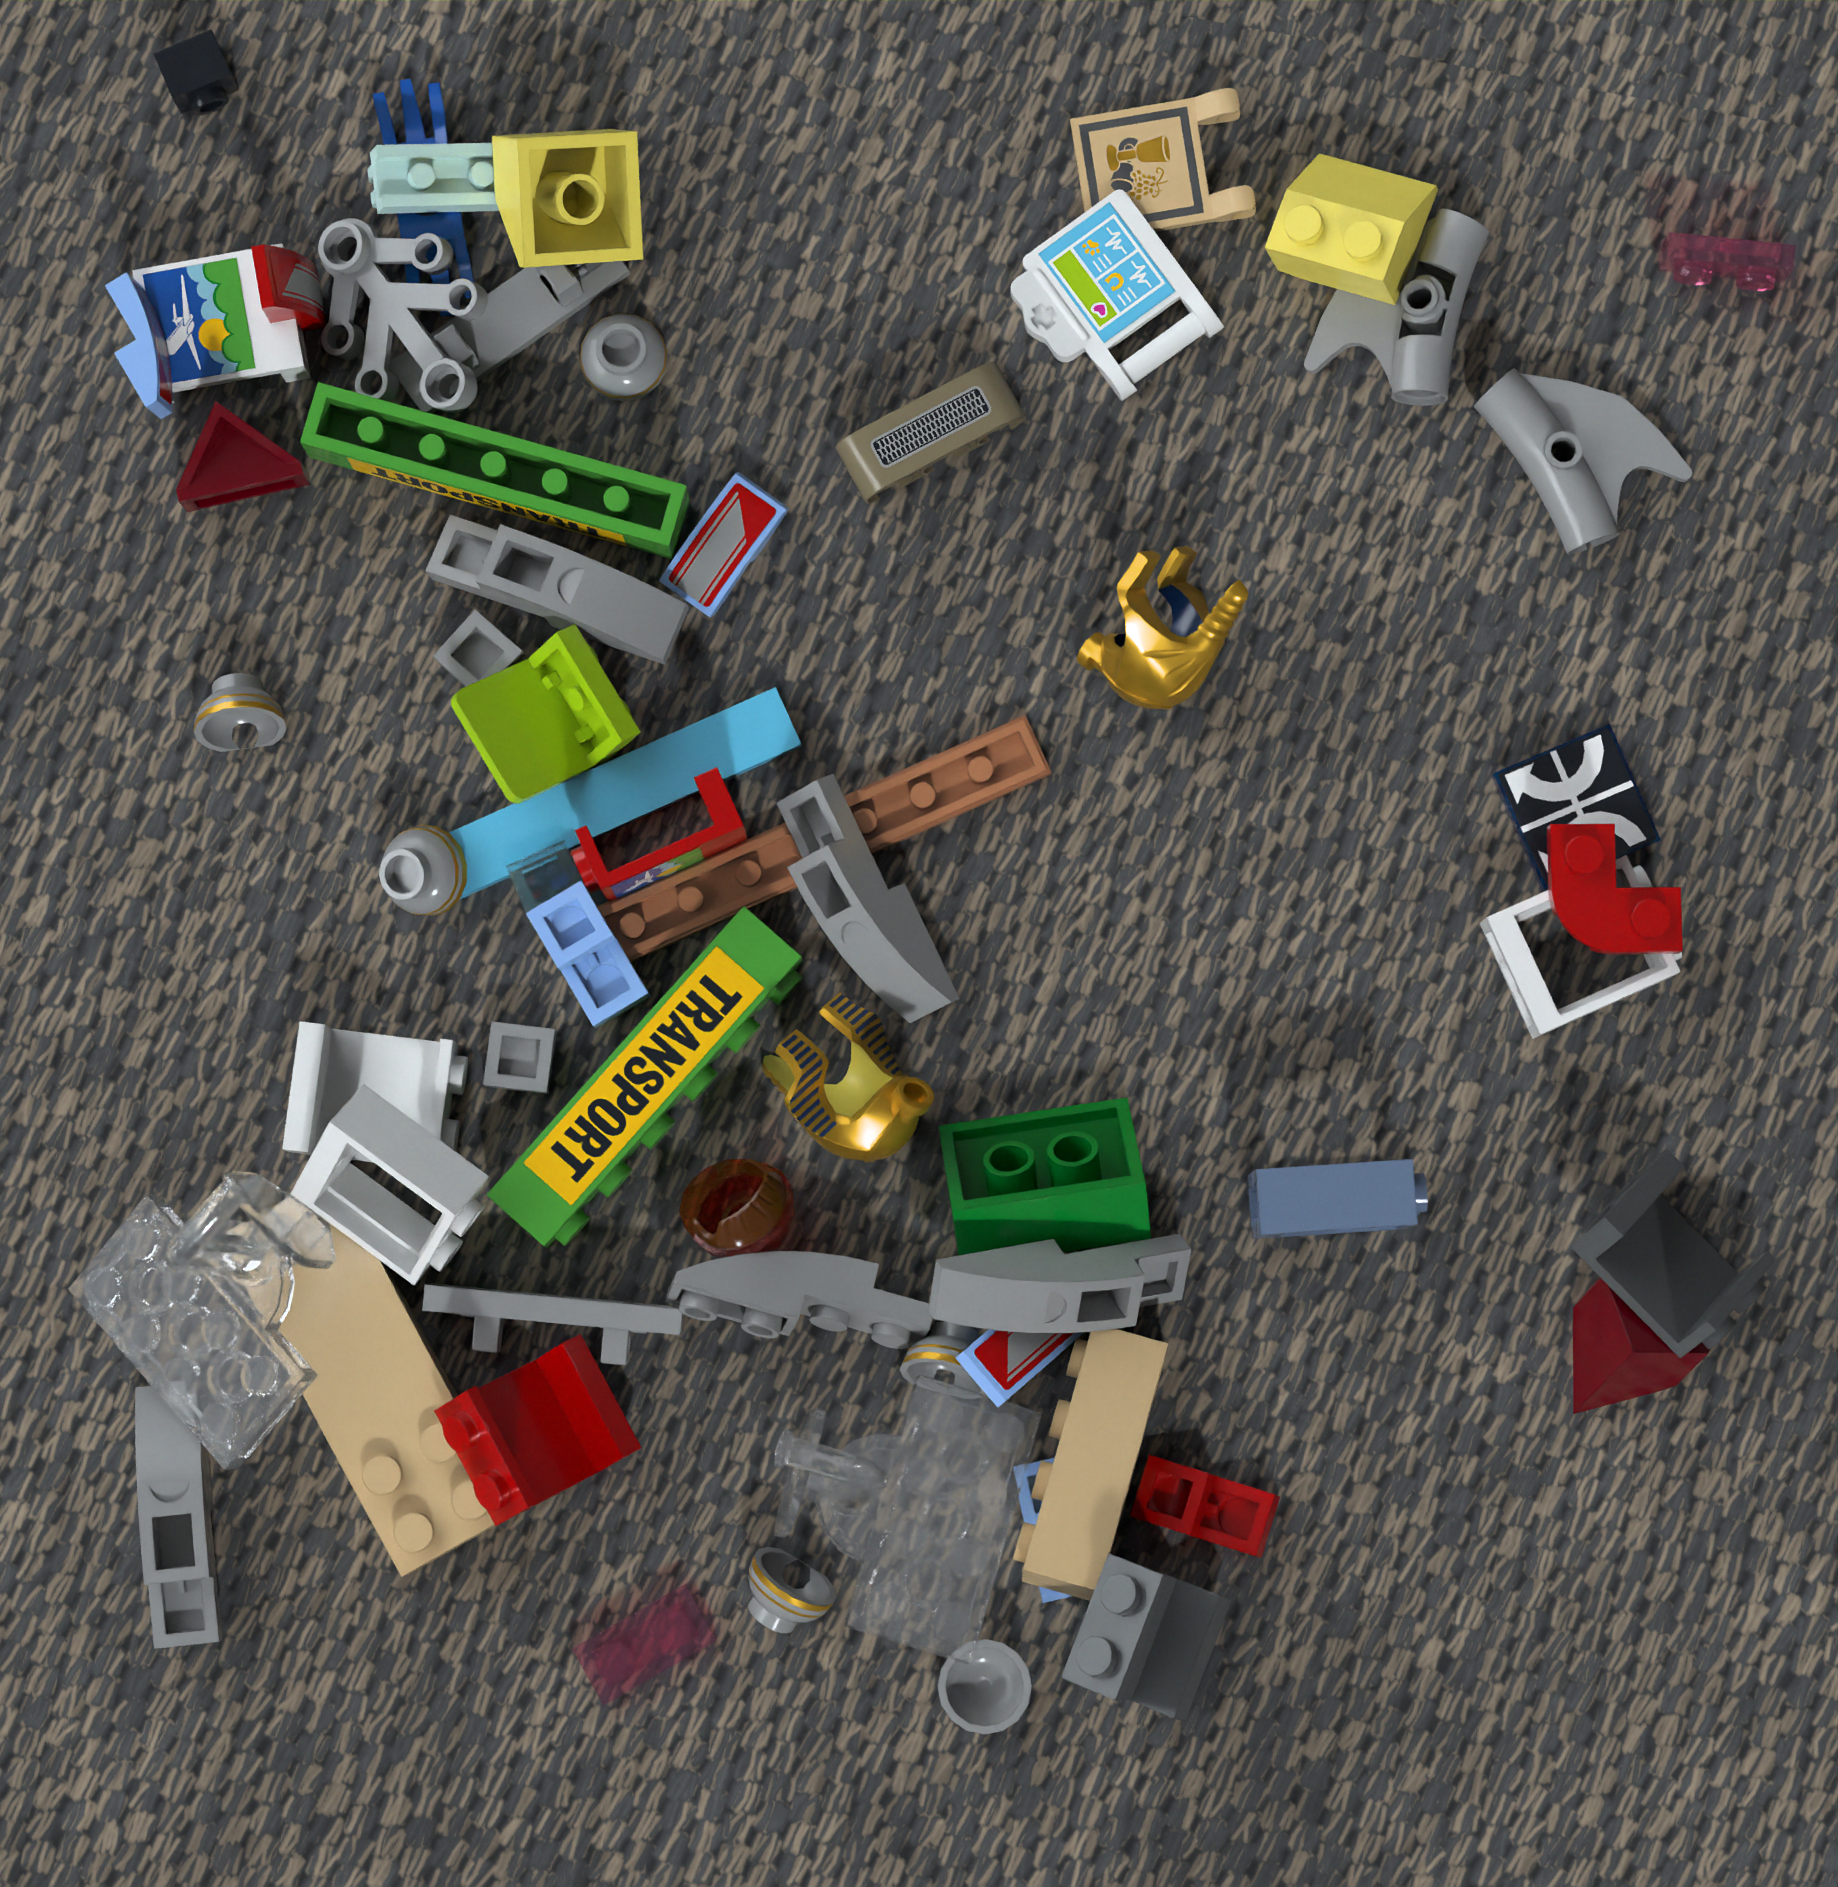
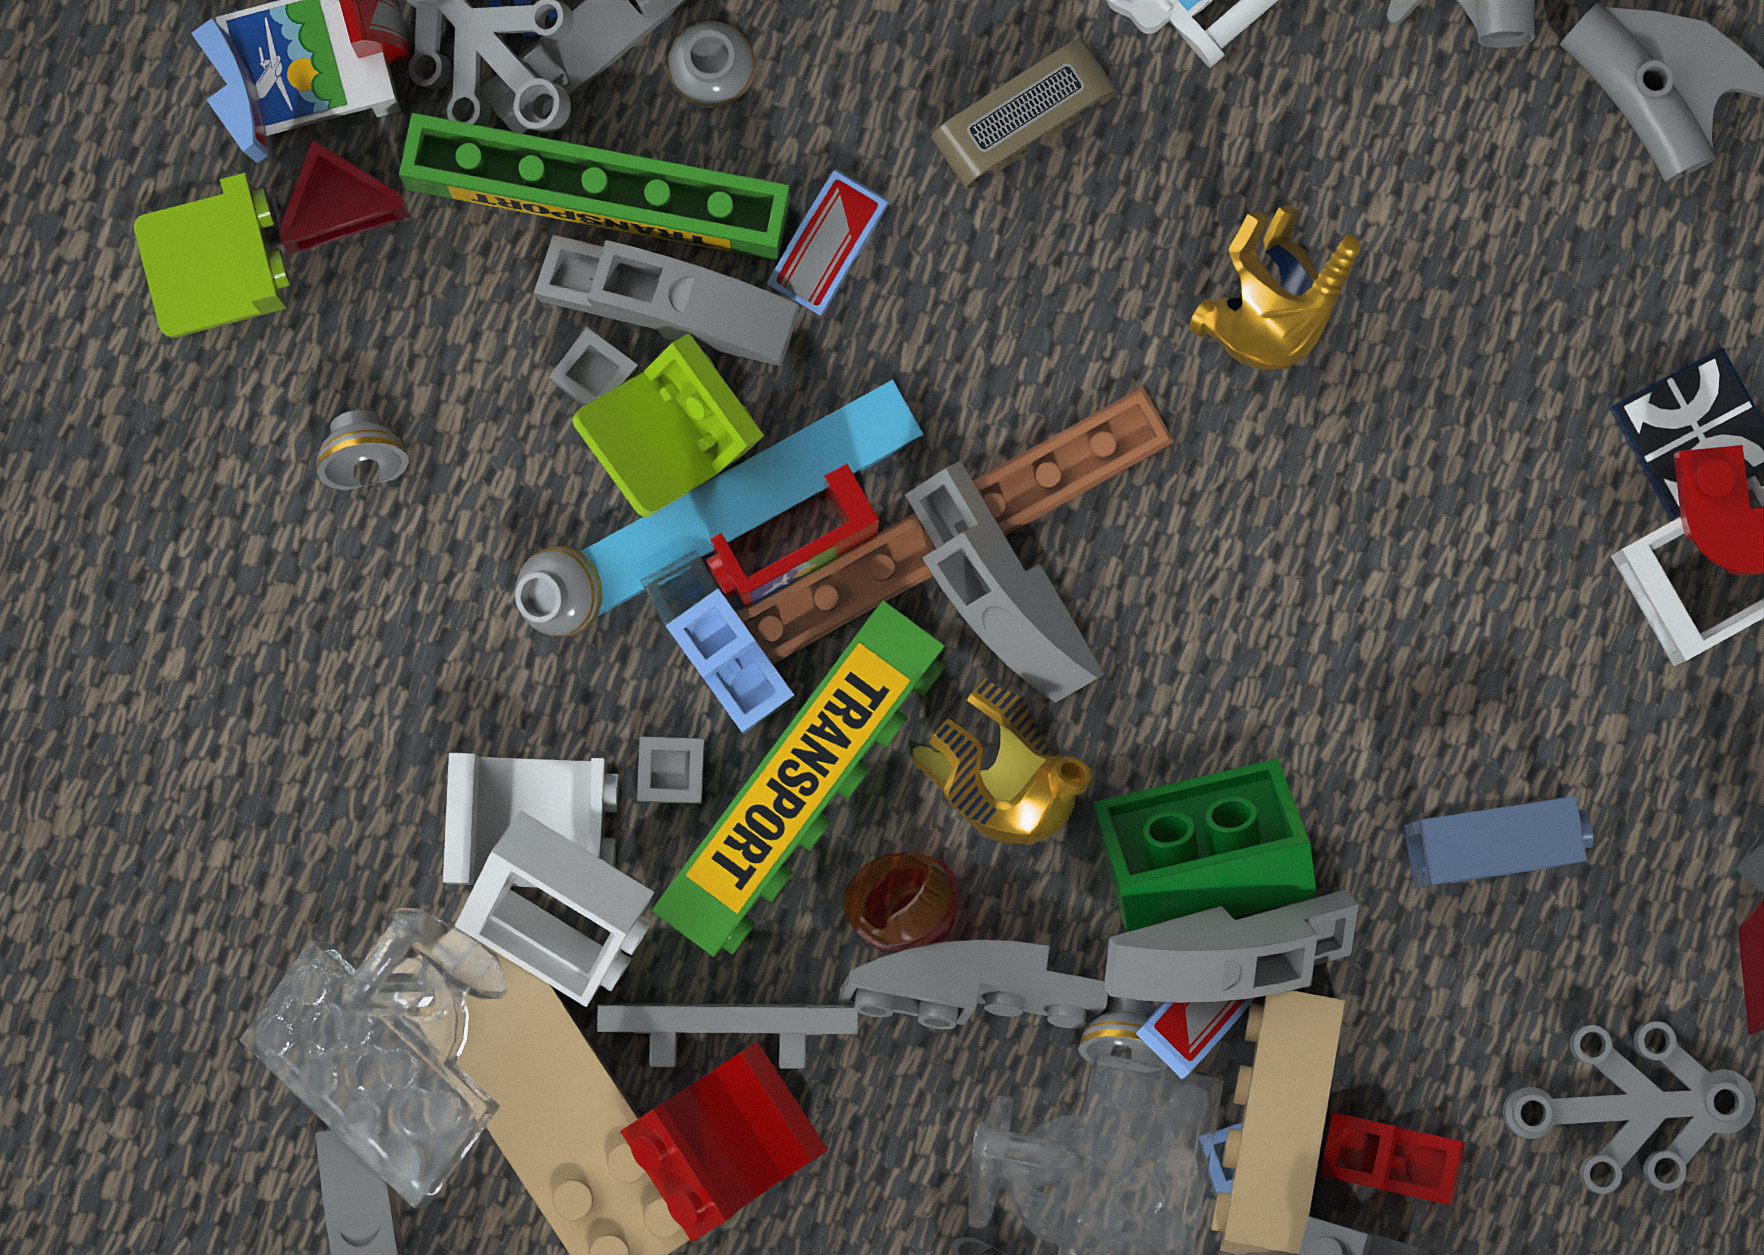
camera: 10 degrees left, 0 degrees up
none -> lime bracket [134,173,291,338]
none -> light grey plant [1503,1021,1756,1194]

